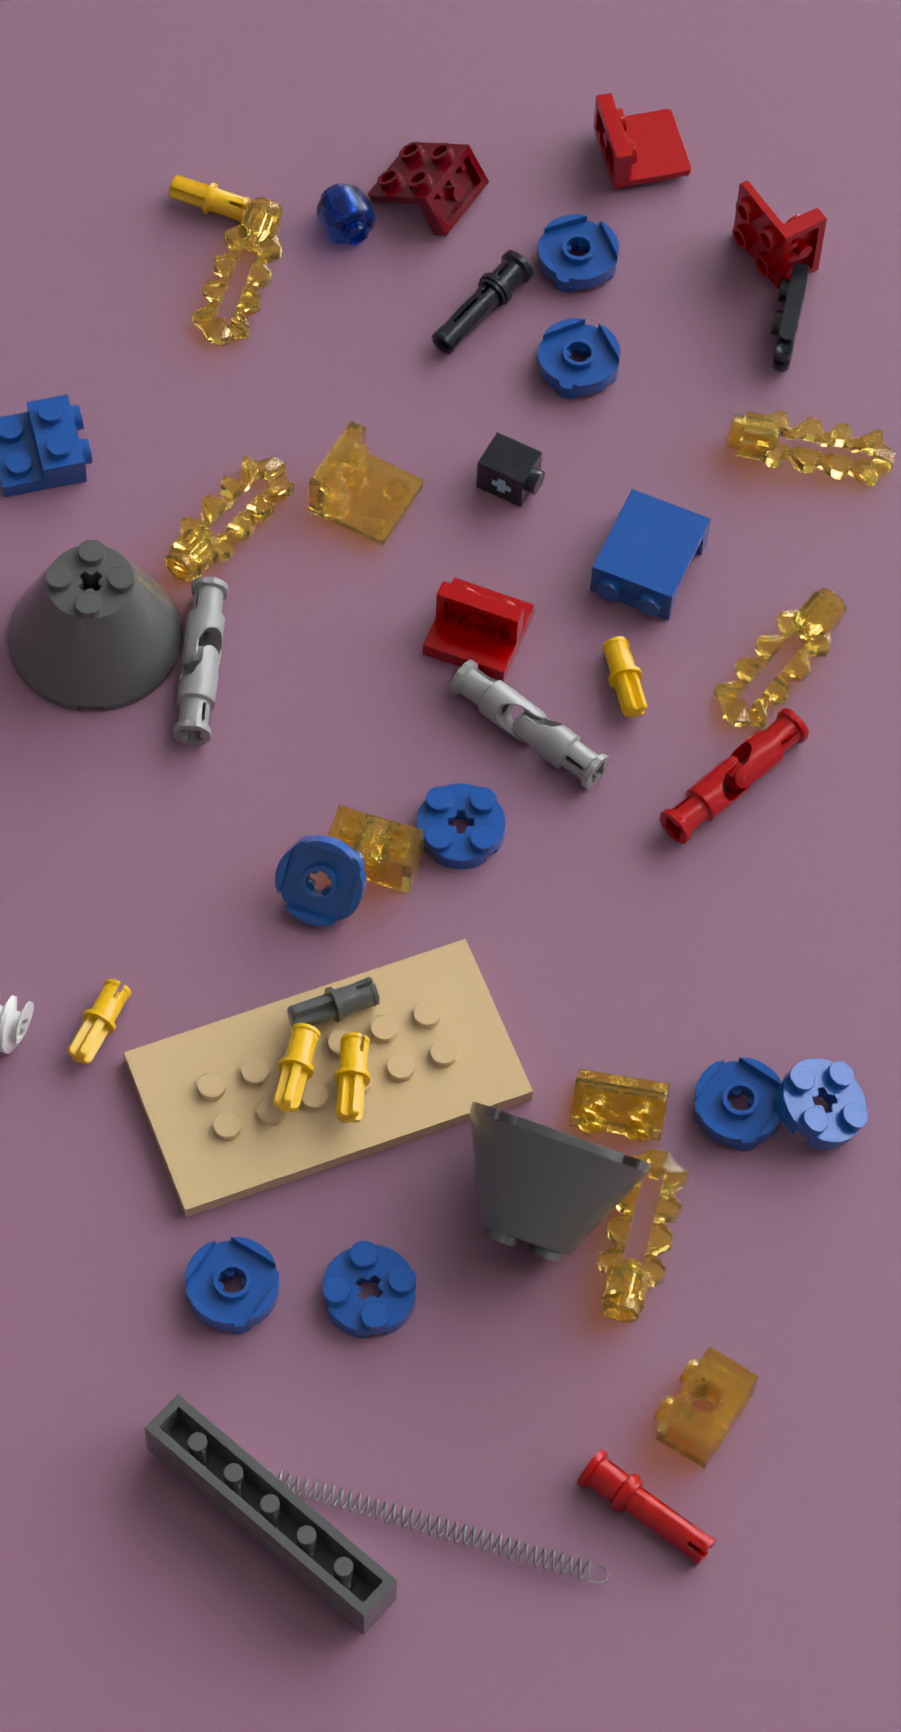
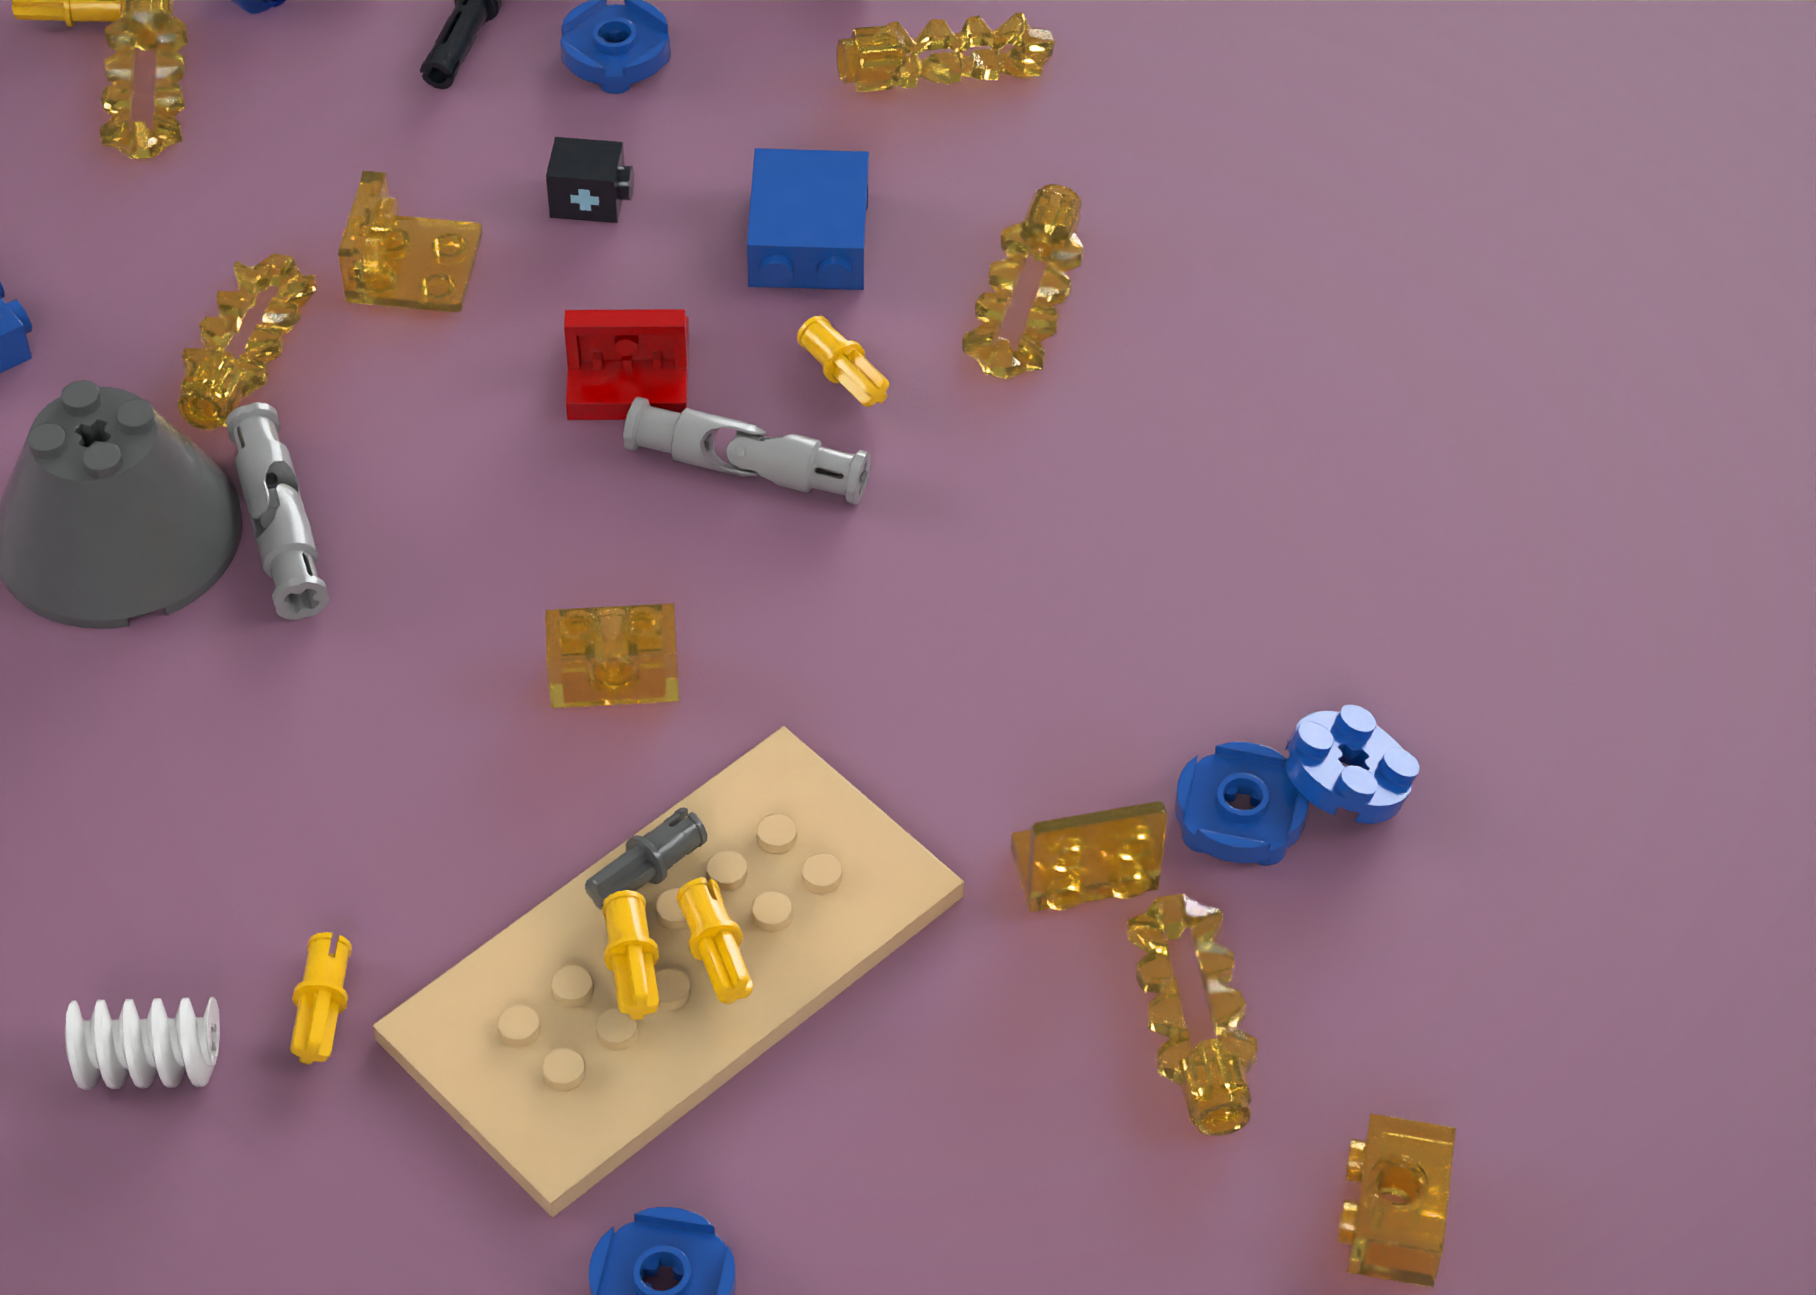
camera: 20 degrees left, 10 degrees down
blue plate [275,835,367,926] -> none
blue plate [323,1241,416,1338] -> none
blue plate [416,783,505,869] -> none
dark grey cone [470,1101,651,1263] -> none
red piece [659,708,809,844] -> none

